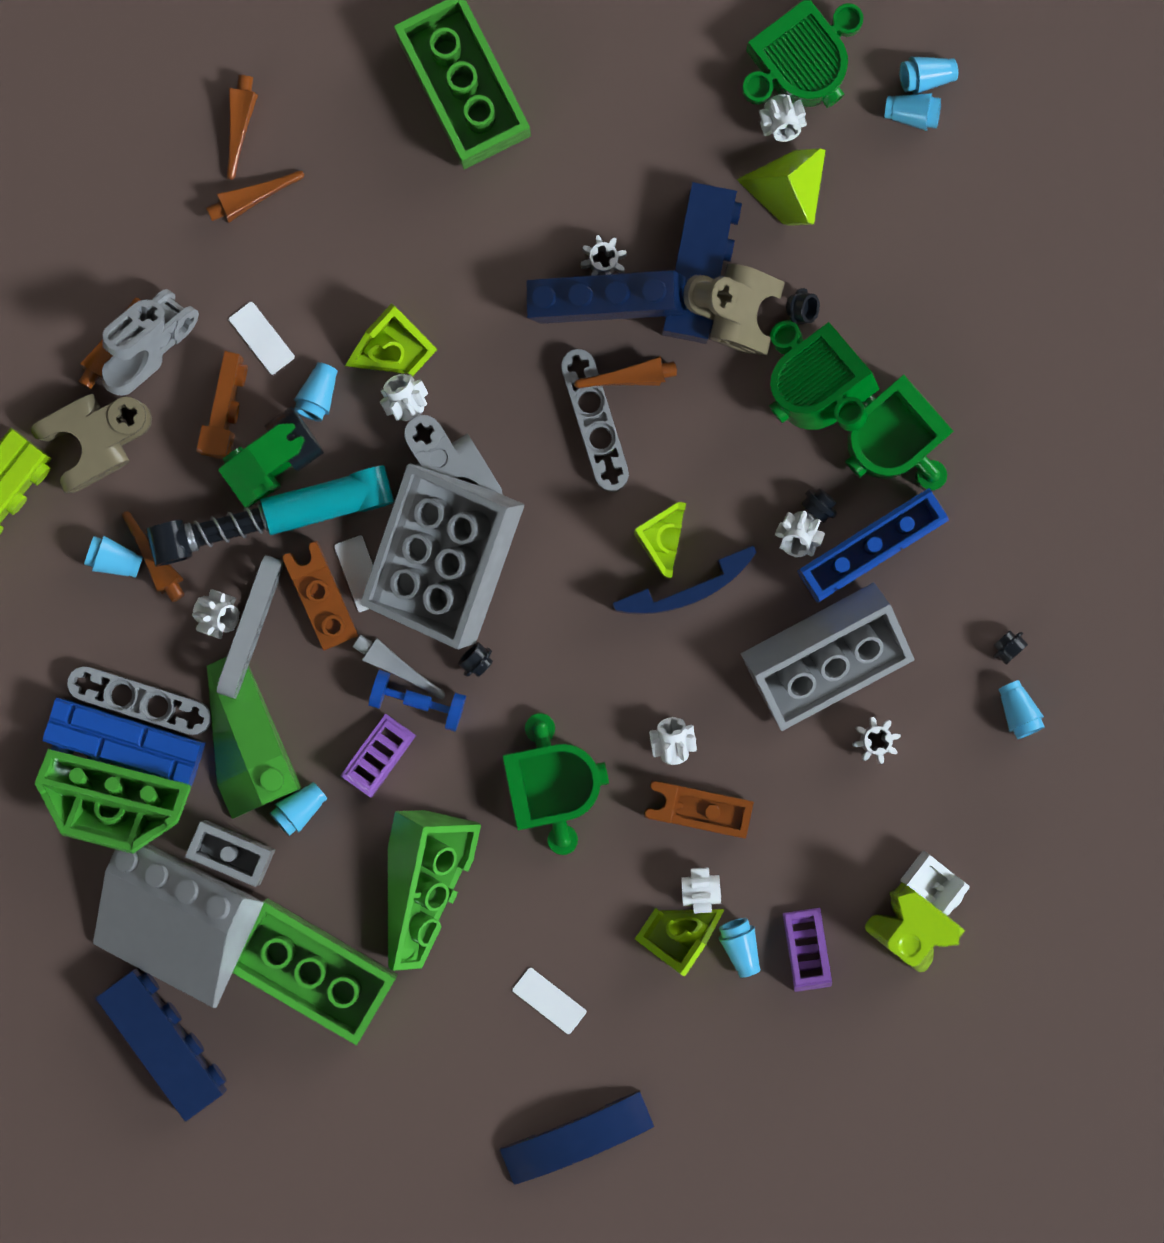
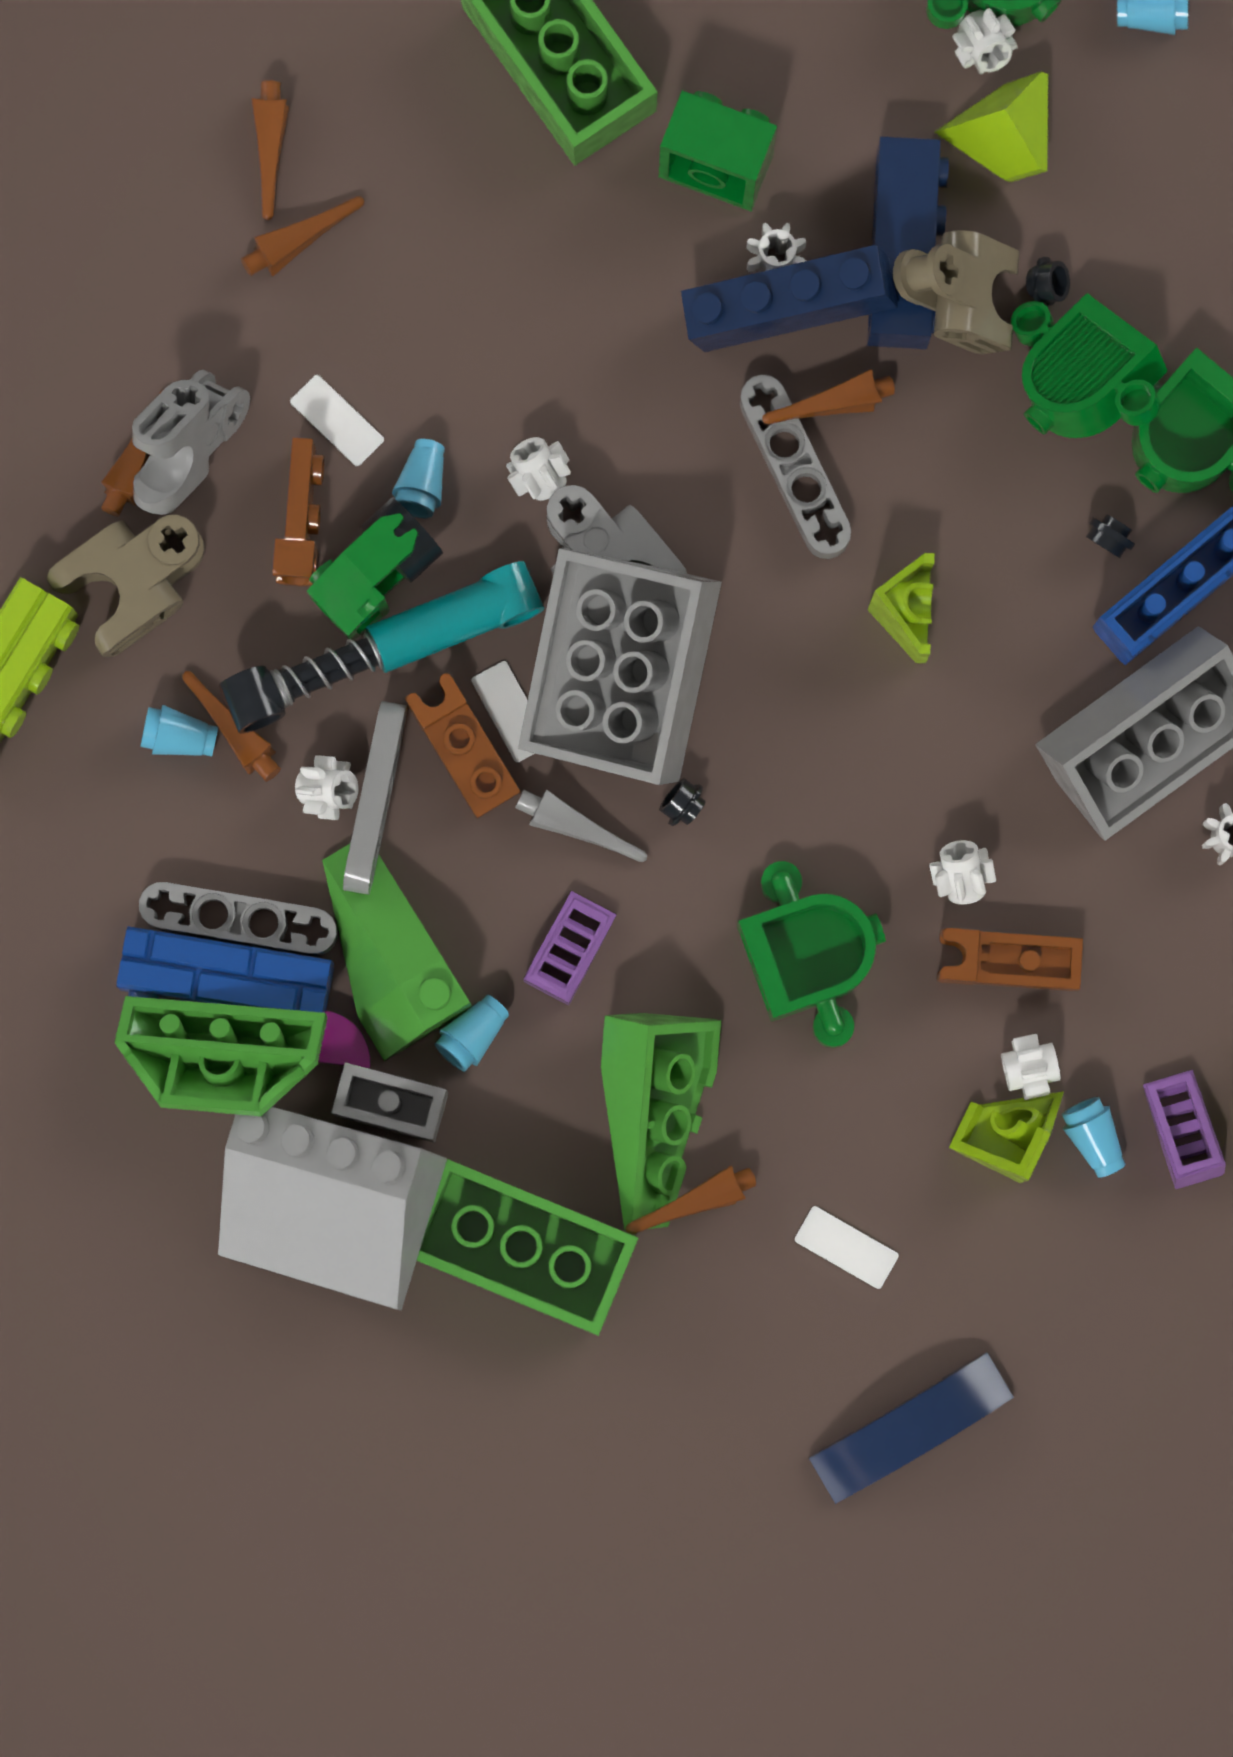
camera: 10 degrees left, 5 degrees down
dark blue brick [96,968,227,1122] -> none
lime slope [345,303,438,377] -> none
blue wheel [368,670,466,732] -> none
dark blue slope [612,546,757,614] -> none
white gear [775,511,825,558] -> none
none -> magenta tile [318,1011,371,1069]
none -> dark orange piece [625,1165,756,1234]
none -> green brick [658,90,777,212]

